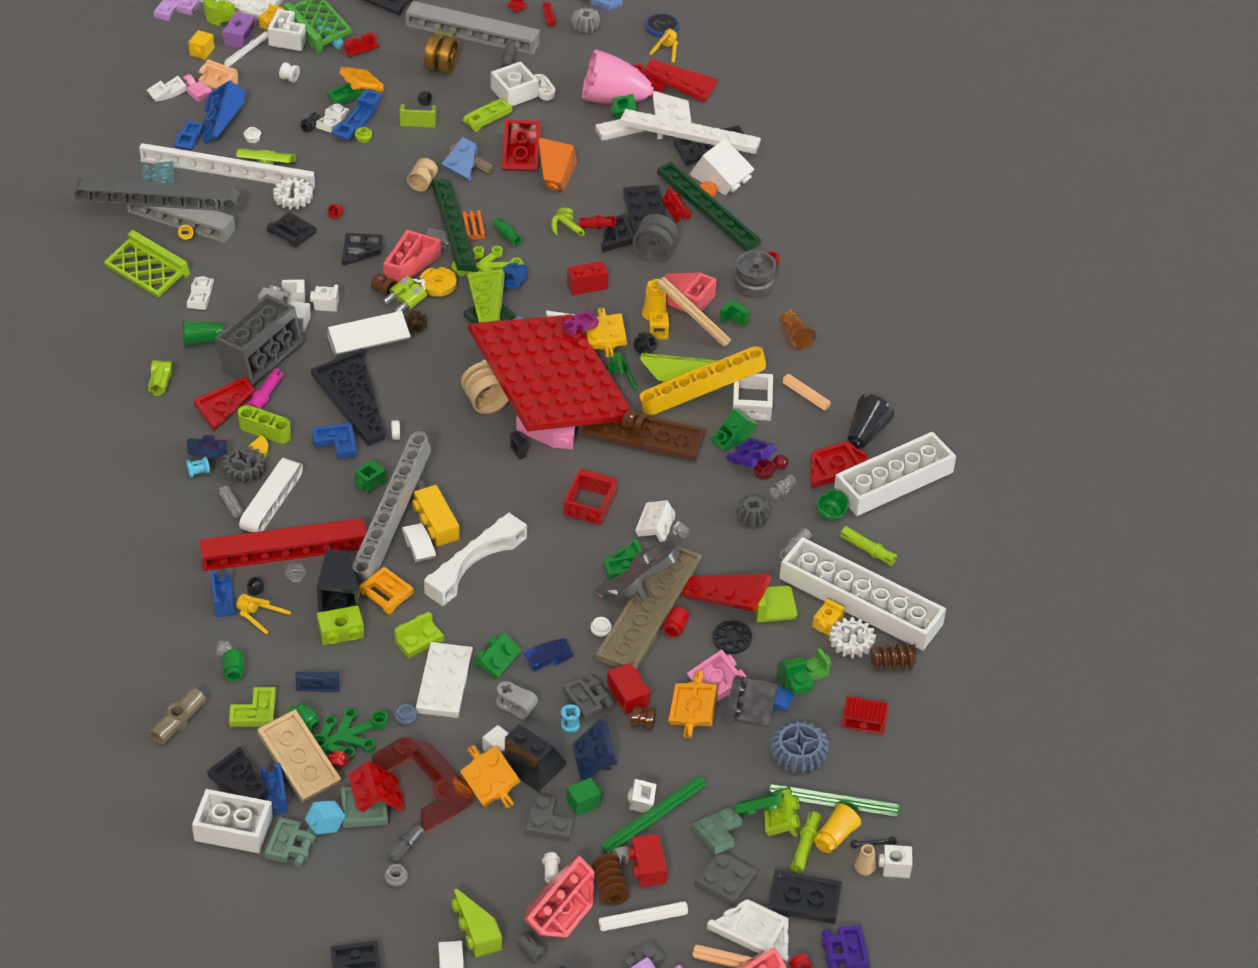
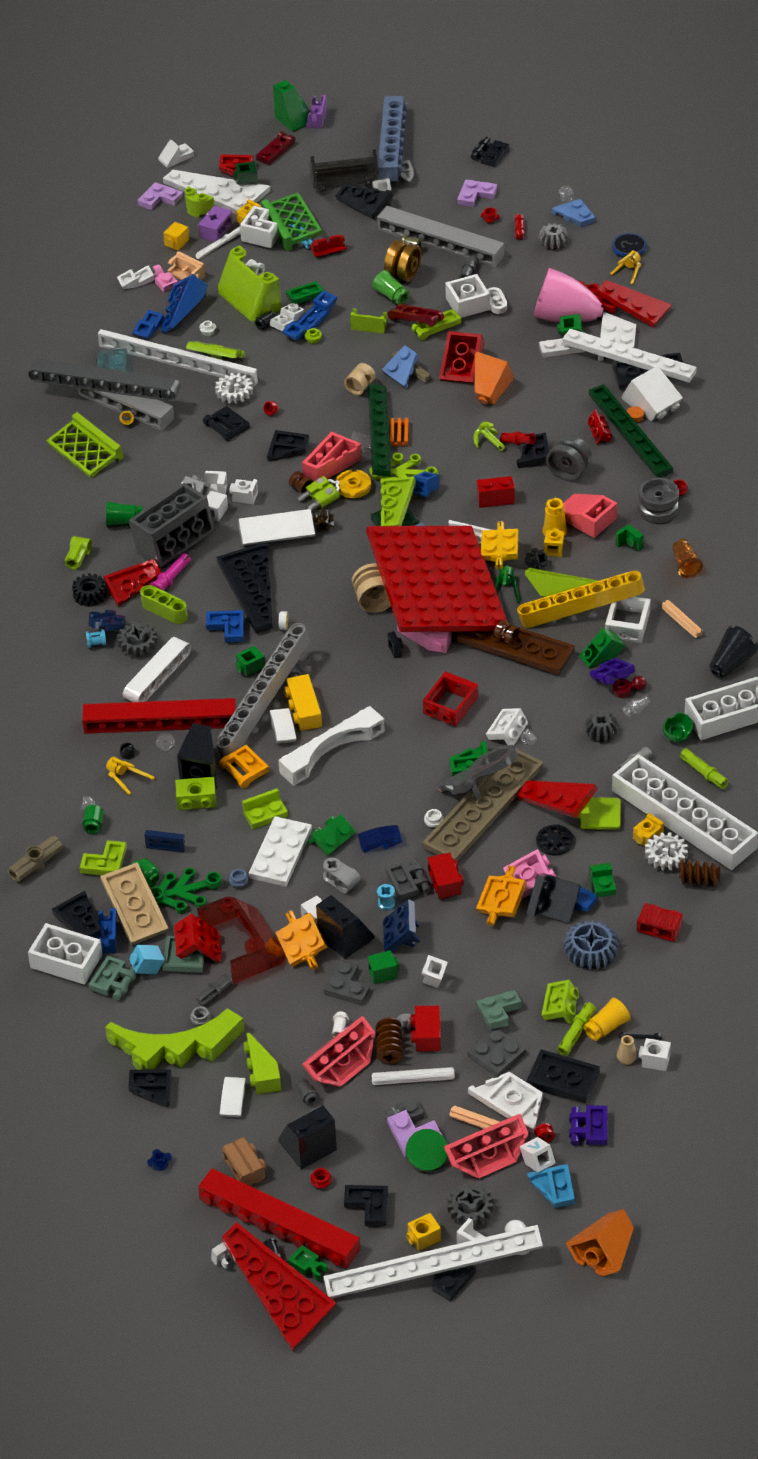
camera: 15 degrees right, 0 degrees up
white slope [187,276,214,310] -> none
blue hinge [210,570,237,617] -> none
light grey axle [219,485,243,518] -> none
yellow tile [248,435,268,459] -> none
red plate [327,751,350,767] -> none
light orange plate [339,67,383,93] -> none
black hinge [417,91,432,106] -> none
green pin [493,218,522,246] -> none
magenta plate [563,310,599,336] -> none
green axle [601,776,706,853] -> none
black plate [623,185,666,235] -> none
reddish brown wheel [631,706,656,730] -> none
tan axle [657,277,731,347] -> none
red brick [663,607,690,638] -> none
green plate [734,791,784,816] -> none
axle [768,784,900,817] -> none
bright green bracket [805,648,832,681] -> none
red wing [810,441,869,488] -> none
none -> black tyre [72,573,106,607]
none -> lime arch [105,1008,244,1070]
none -> lime windscreen [218,245,281,322]
none -> bright green plant [372,270,409,305]
none -> dark red plate [387,304,444,327]

